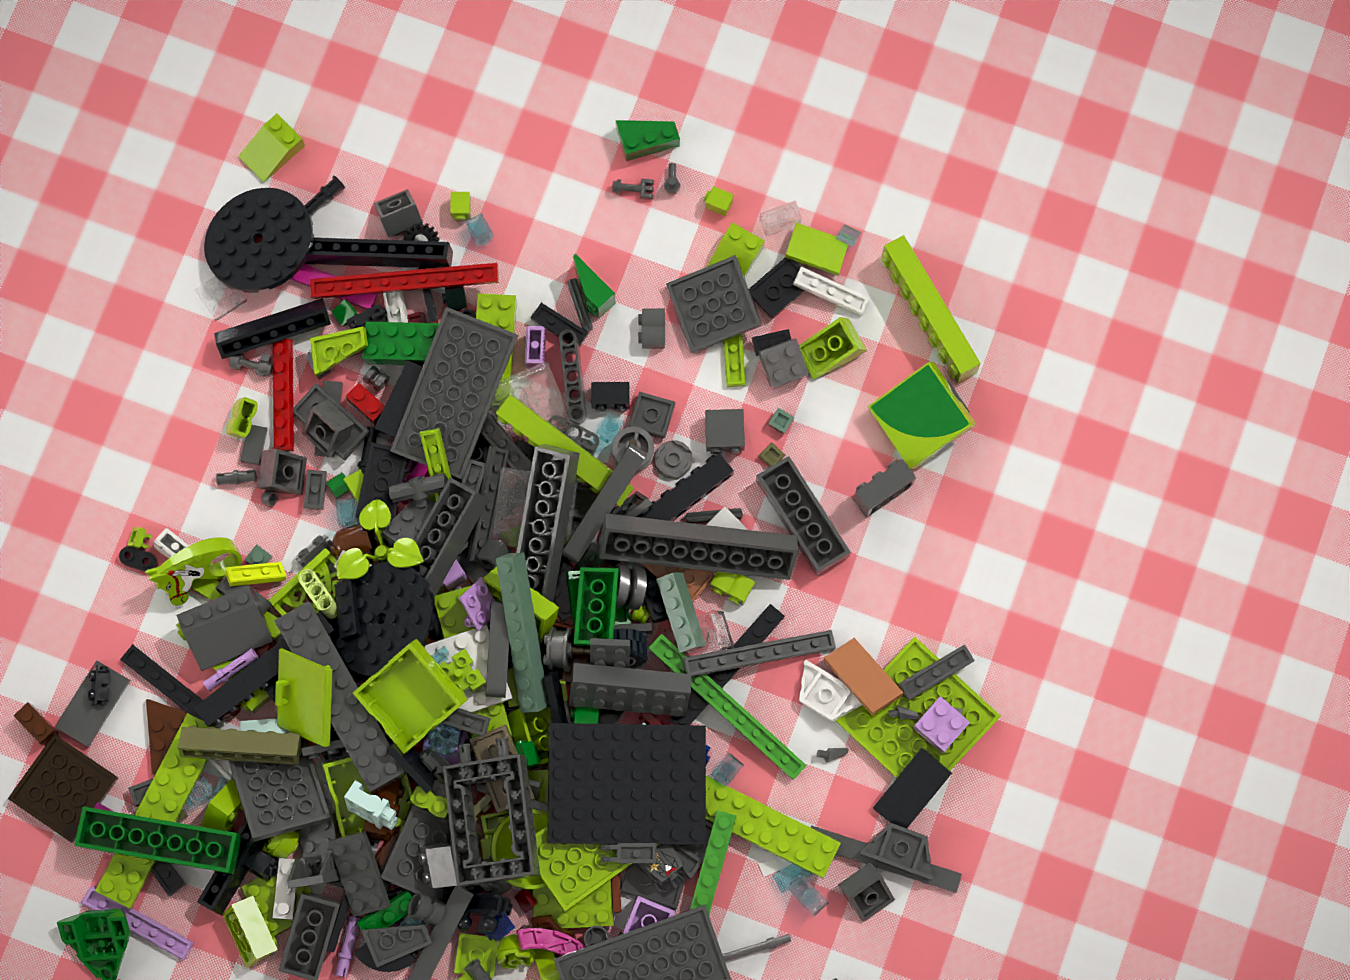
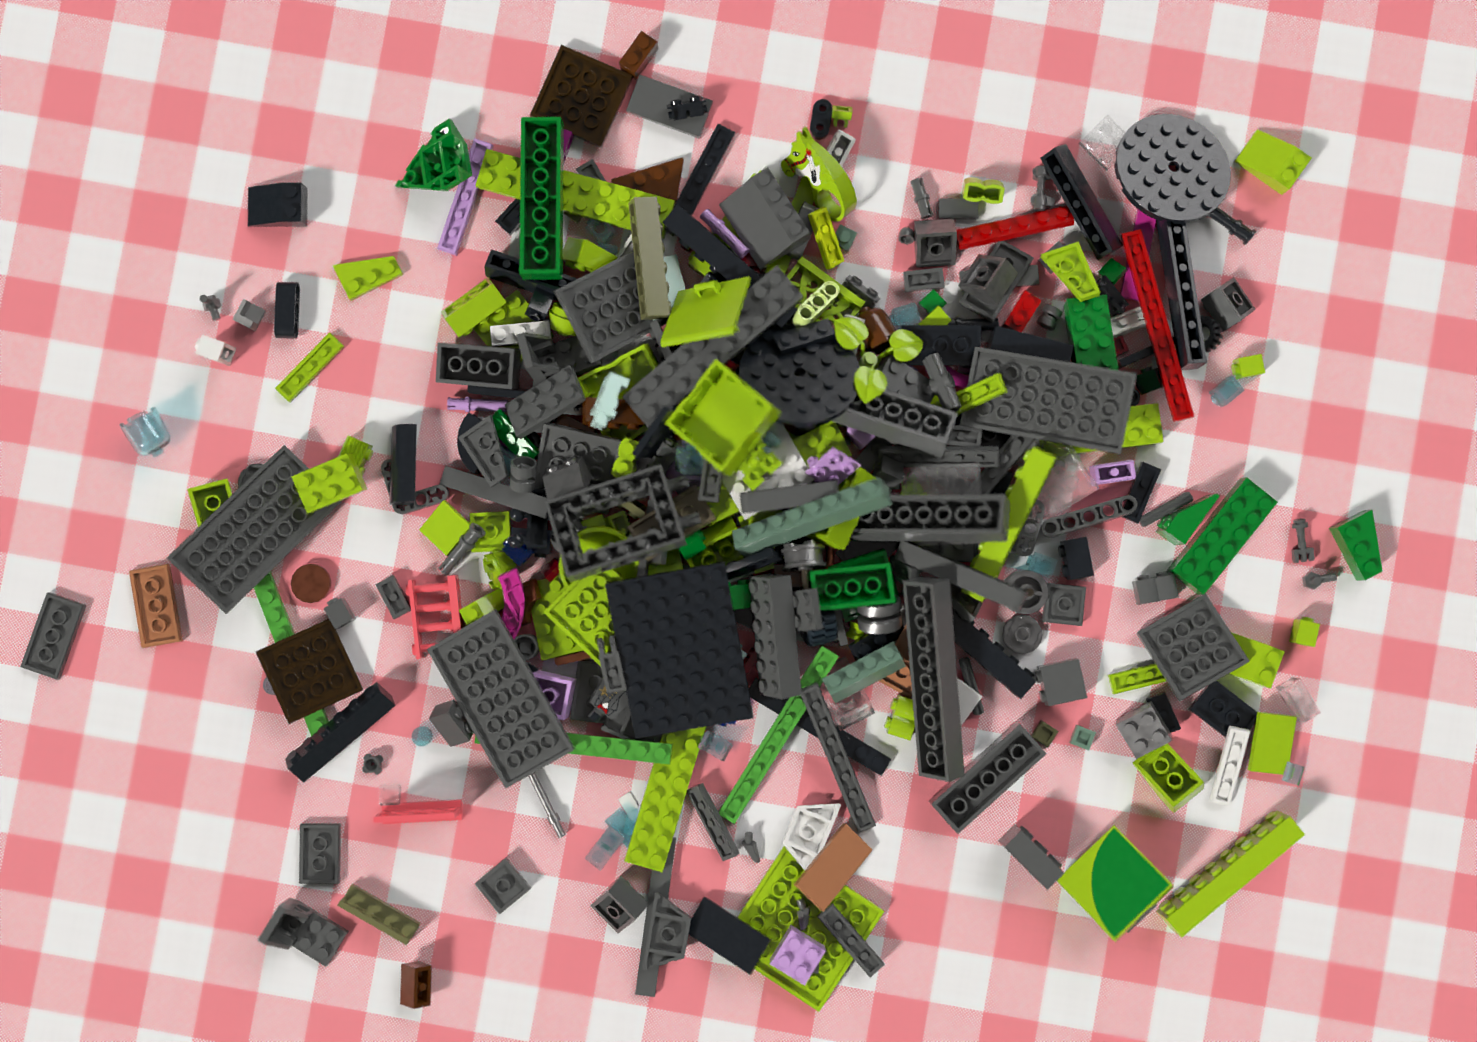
camera: 80 degrees right, 10 degrees up
none -> dark grey tile [687,783,740,861]
none -> green brick [1167,477,1278,595]

